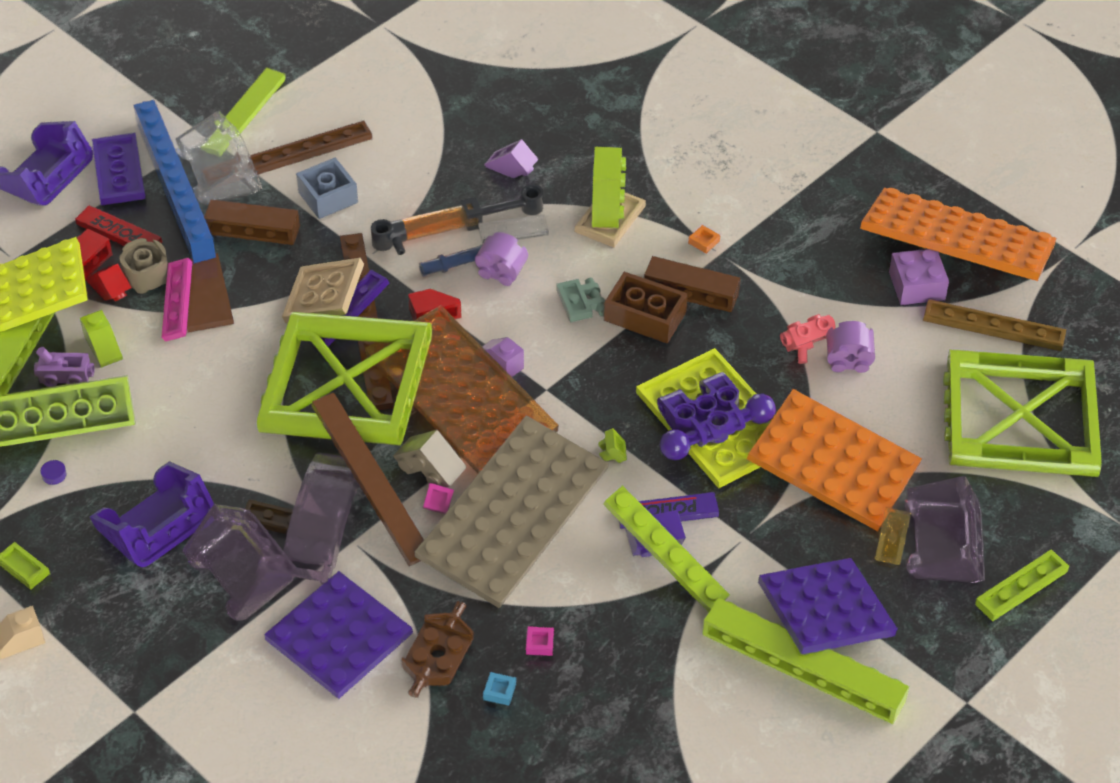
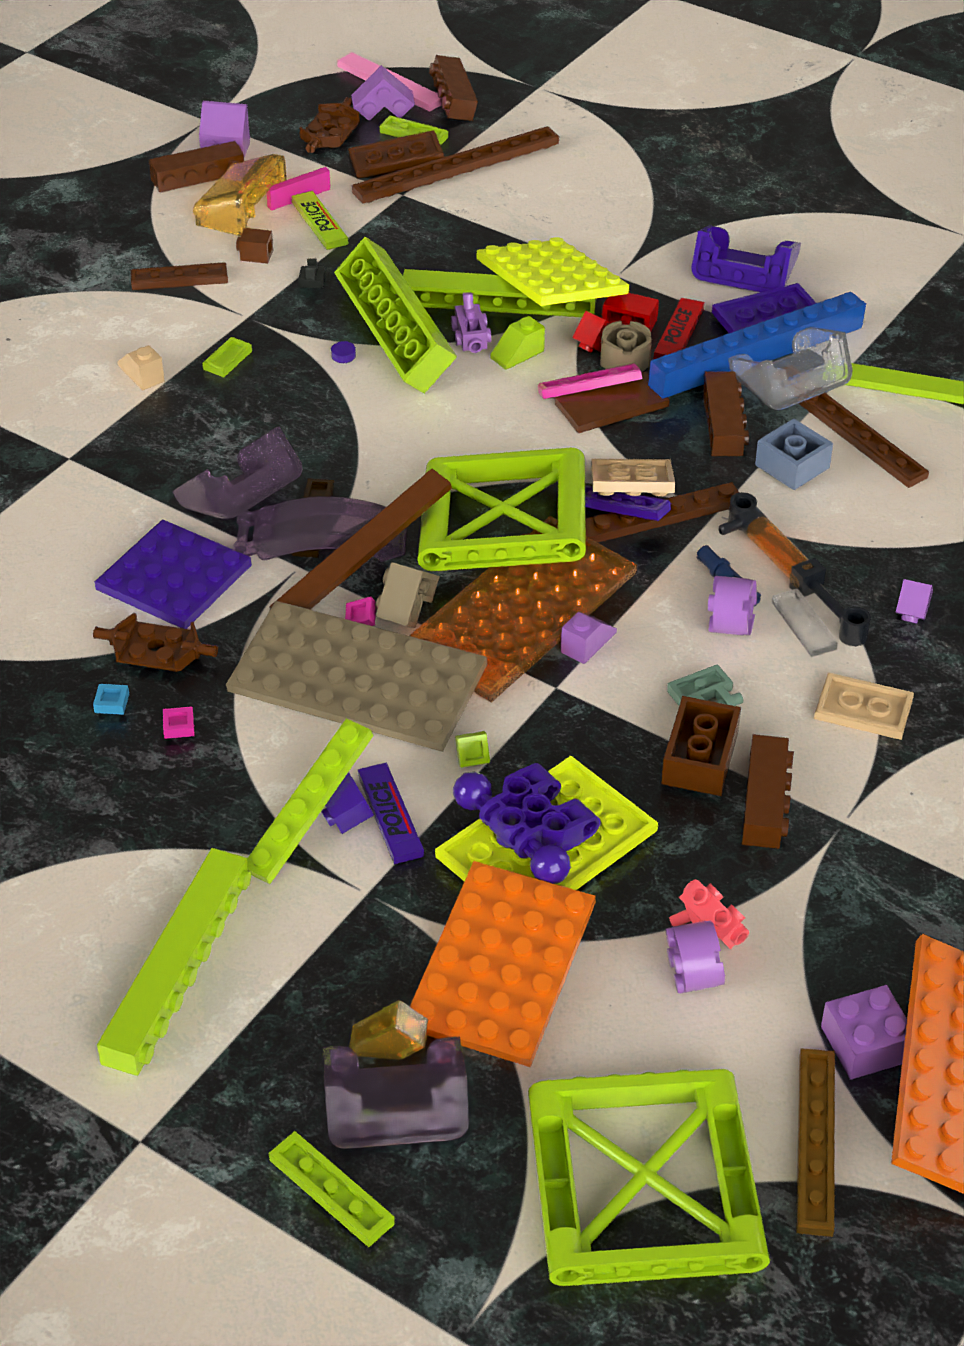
camera: 80 degrees right, 5 degrees down
dark purple windscreen [90,461,215,567] -> none
red slope [408,288,462,326] -> none
lime brick [592,147,626,228] -> none
orange plate [688,225,720,254] -> none
dark purple plate [758,558,897,655] -> none

